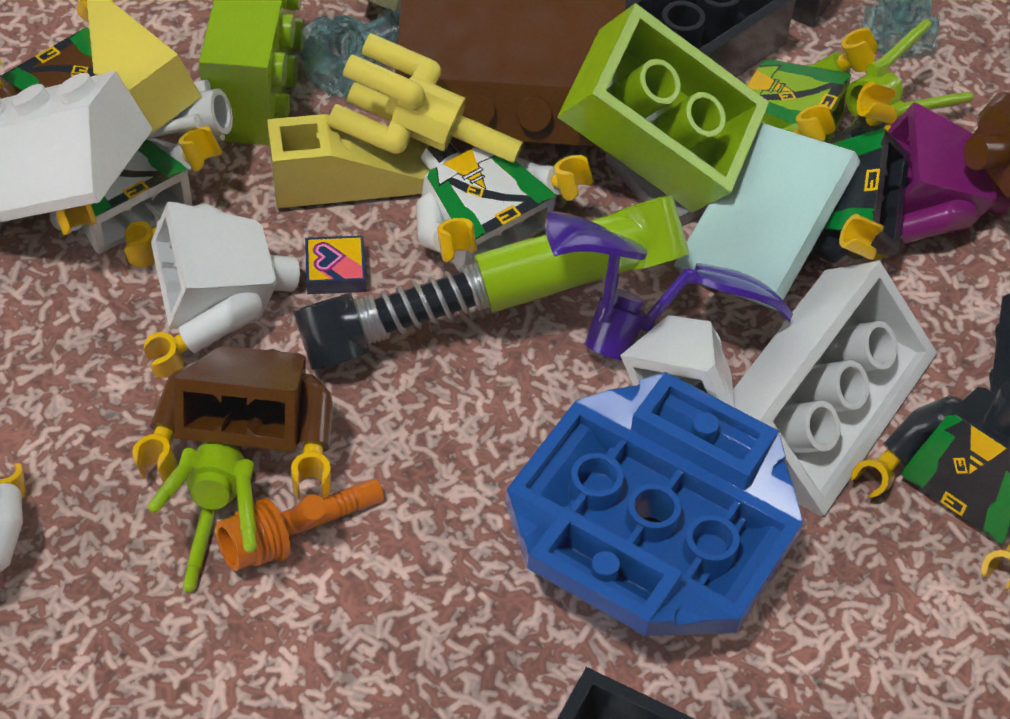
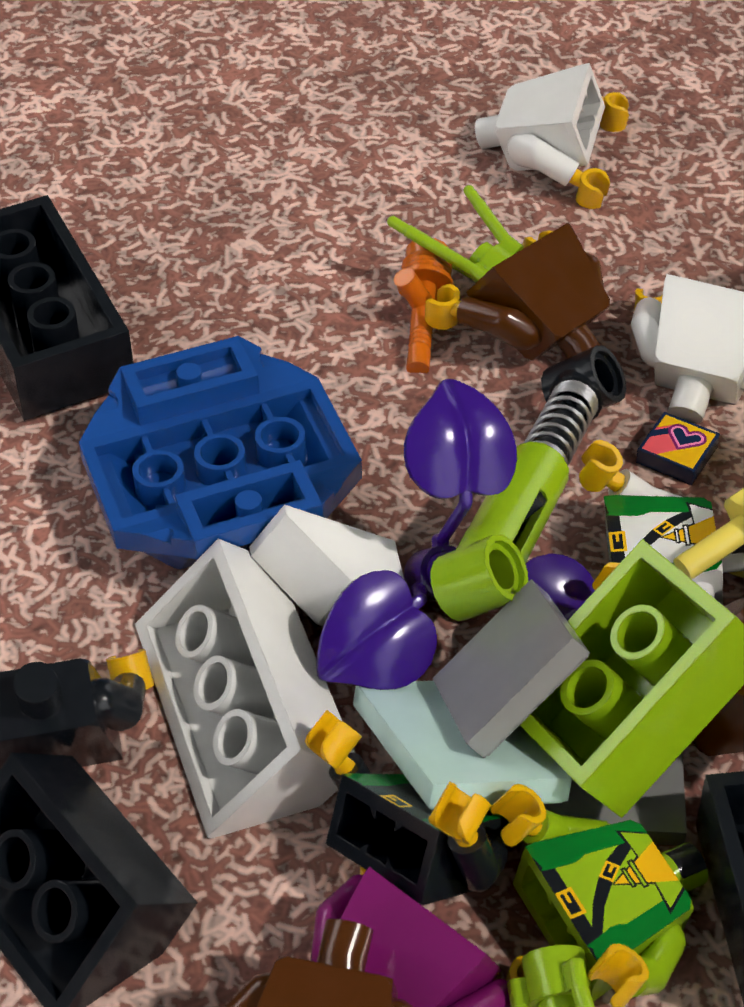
camera: 130 degrees right, 5 degrees down
none -> light grey tile [432,579,590,758]

